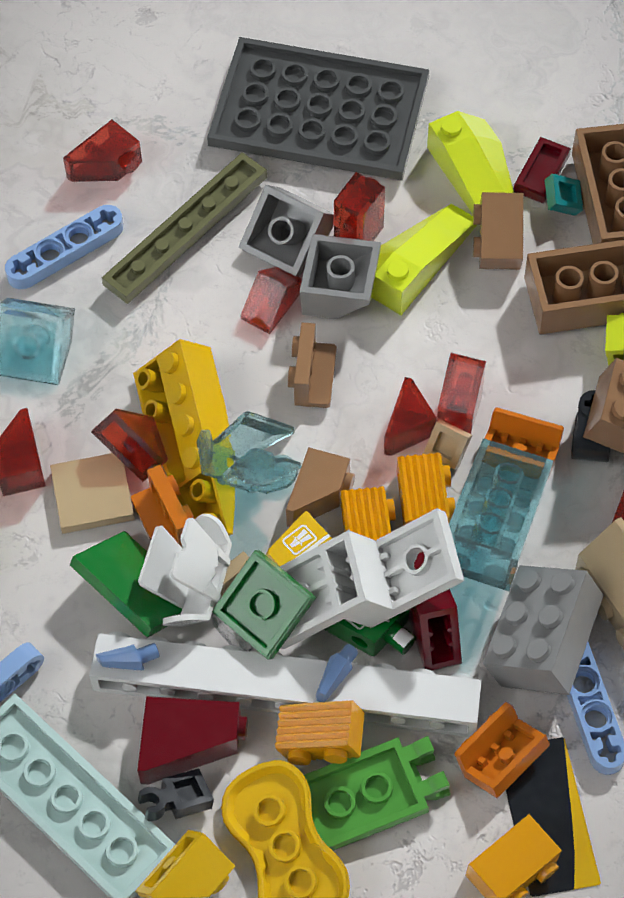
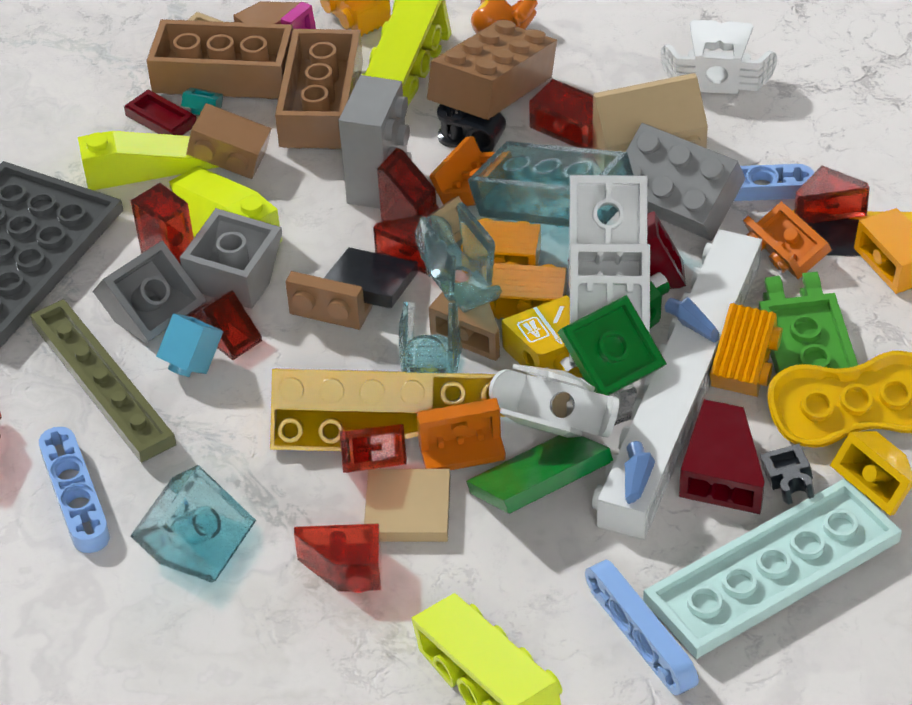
camera: 75 degrees left, 15 degrees down
none -> medium azure brick [156,313,223,377]
none -> black tile [324,247,418,309]
none -> light grey brick [338,75,412,210]
none -> clear light blue piece [415,202,502,313]
none -> clear red slope [794,165,870,224]

